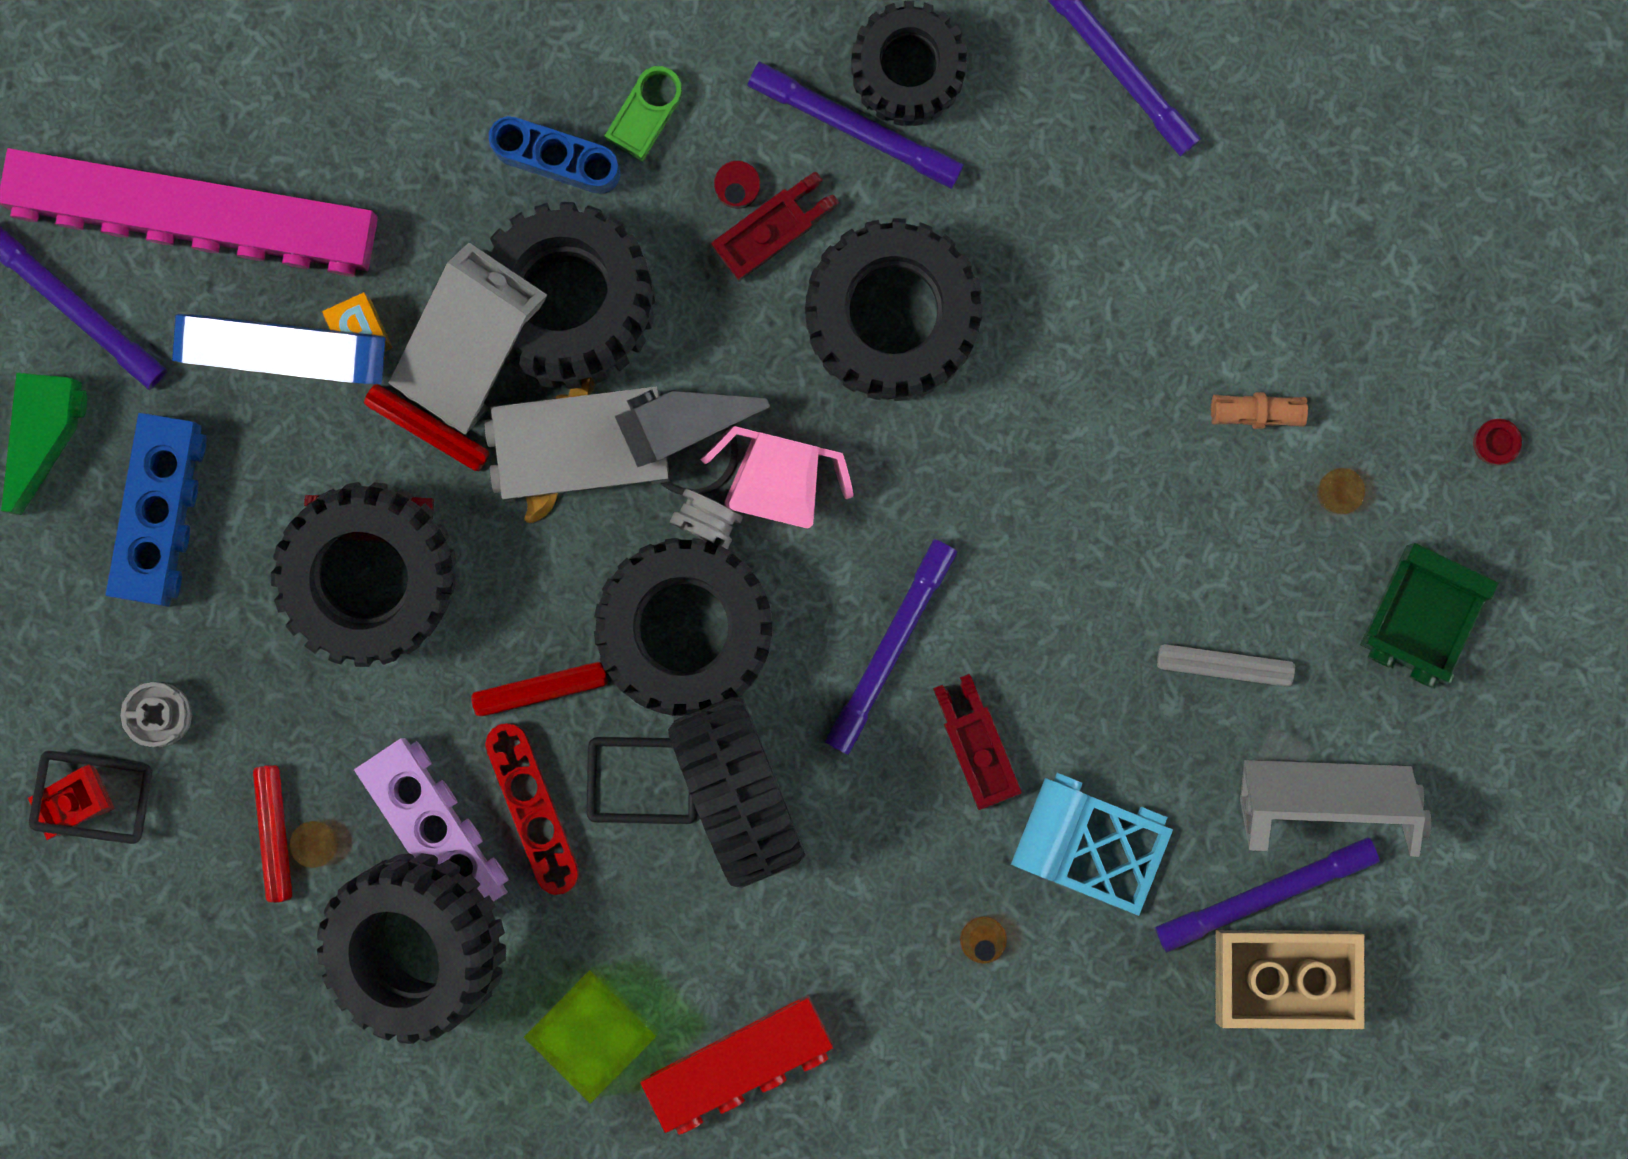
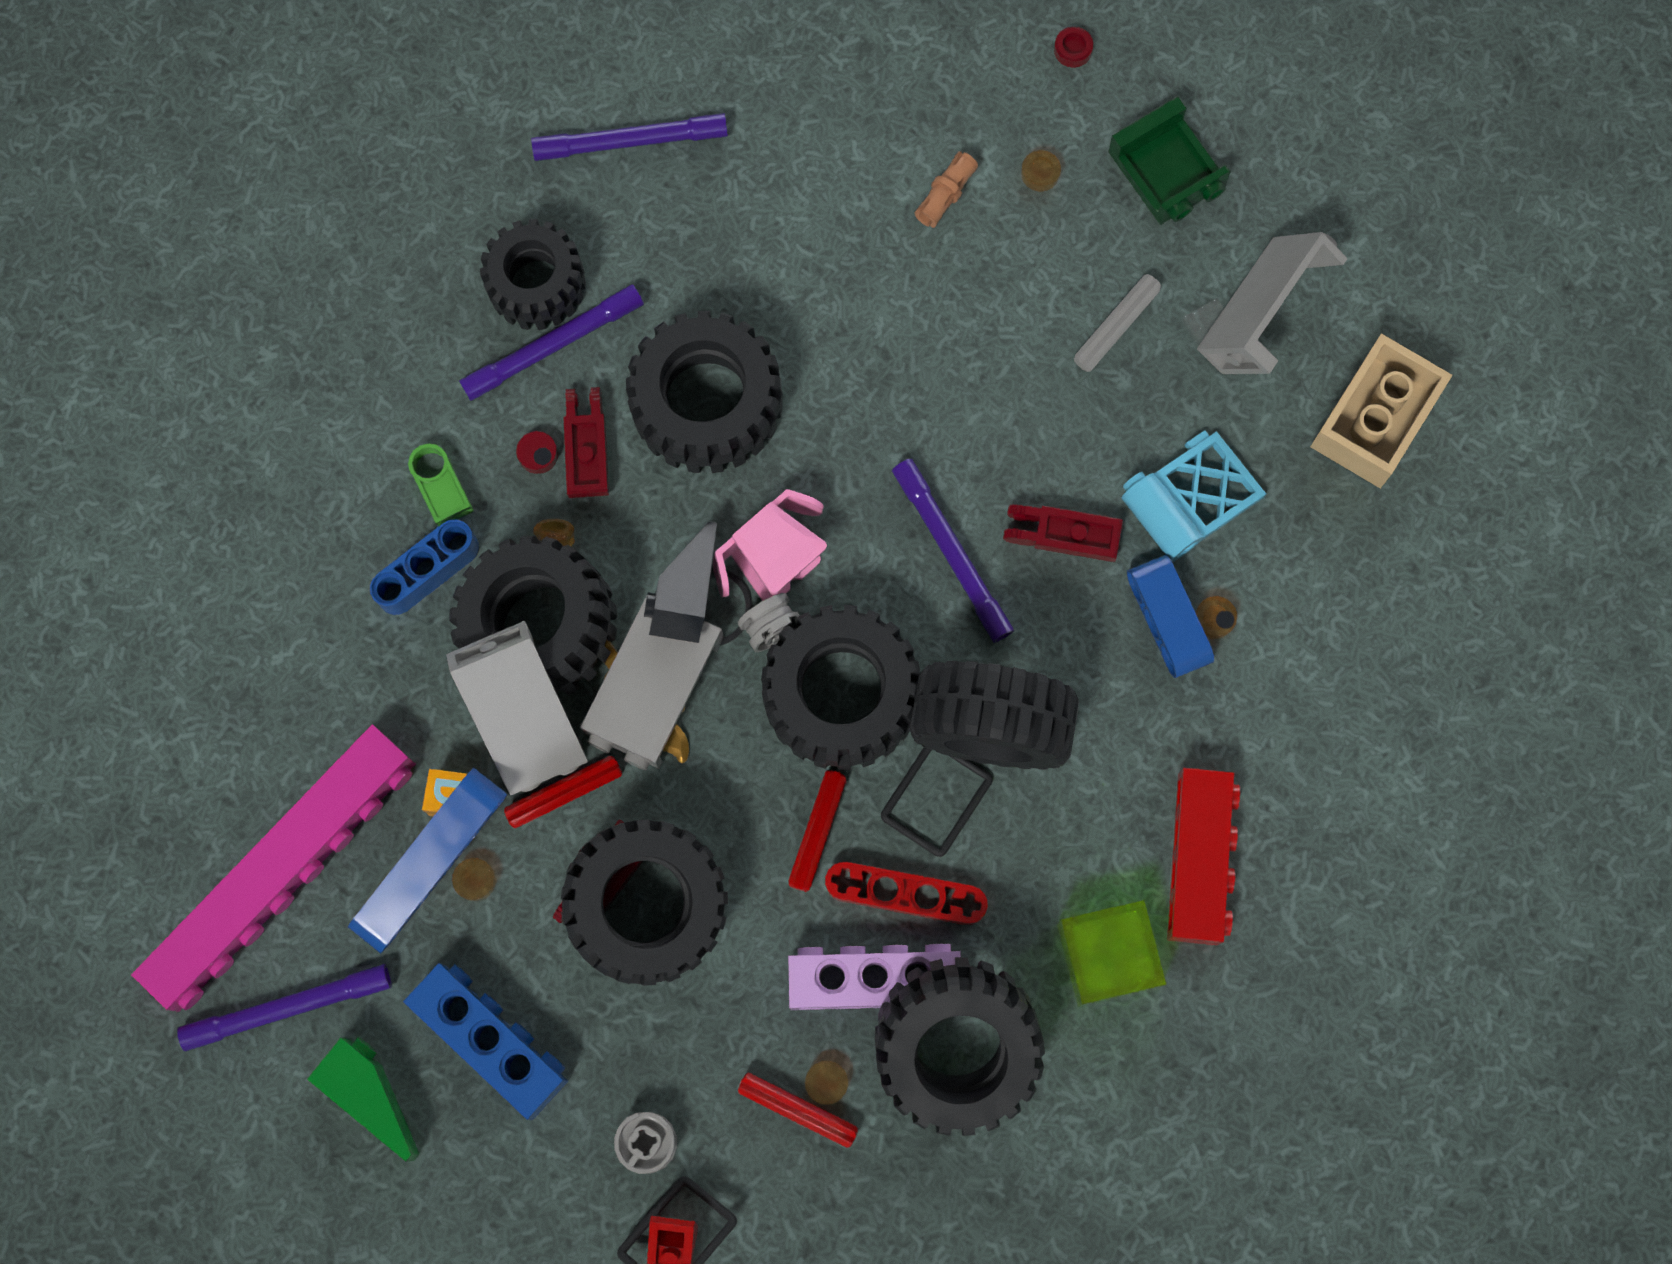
camera: 55 degrees left, 10 degrees down
dark purple piece [1155,837,1380,953] -> none
none -> clear orange tile [452,858,496,901]
none -> clear orange tile [533,519,575,546]
none -> blue beam [1127,555,1214,678]

